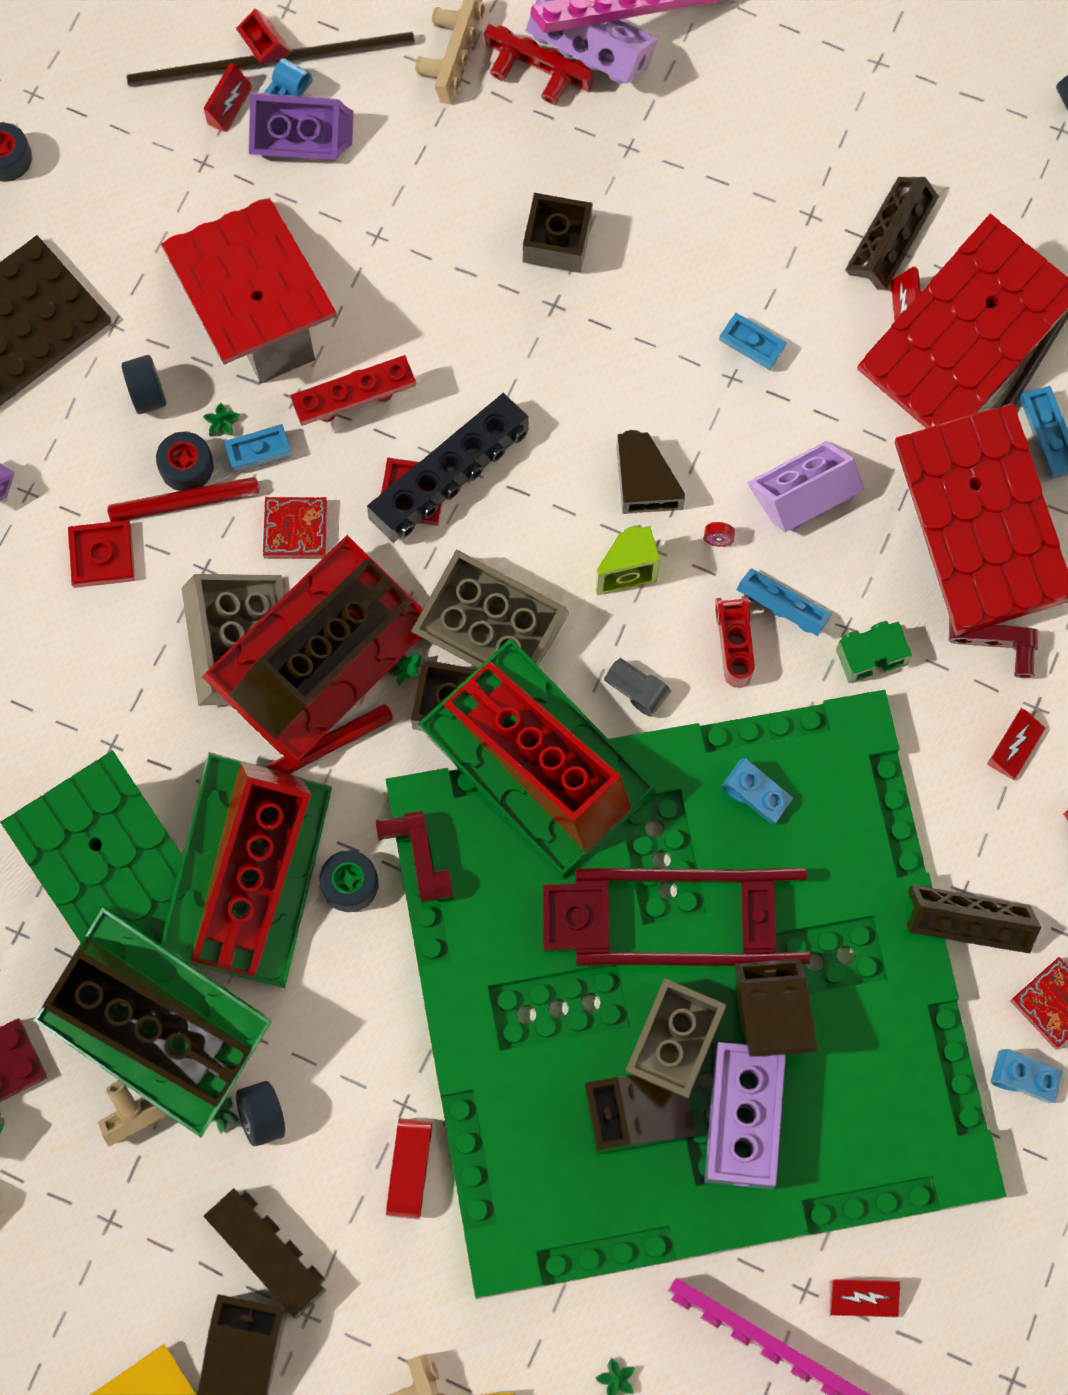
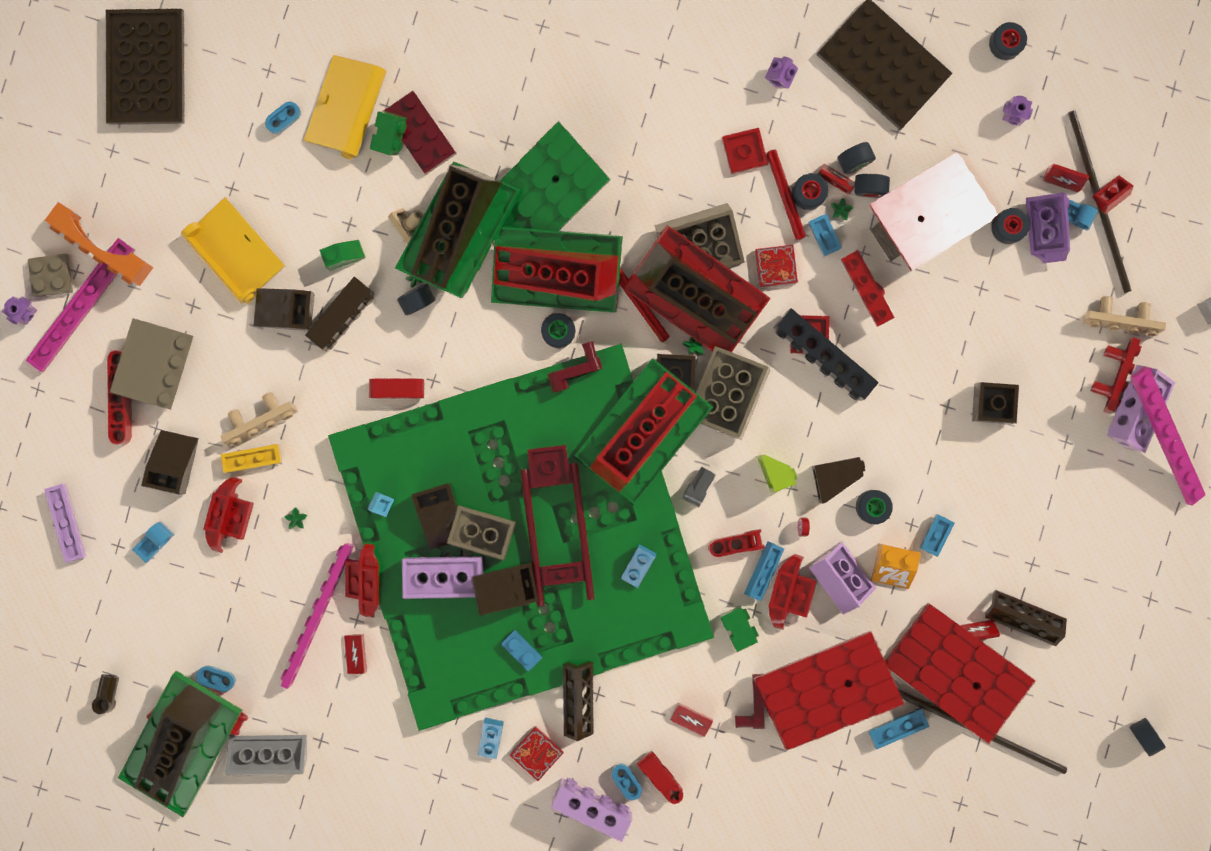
camera: 80 degrees right, 15 degrees up
none -> green slope [319,240,366,271]
none -> red plate [345,543,380,618]
none -> medium azure plate [368,492,394,517]
none -> dark azure plate [501,630,542,672]
none -> red plate [768,554,818,630]
none -> red slope [818,164,855,195]
none -> black wheel [854,174,890,198]
none -> black wheel [856,490,893,524]
none -> light orange slope [871,543,921,589]
none -> black wheel [991,208,1030,244]
none -> medium lavender brick [1002,95,1033,125]

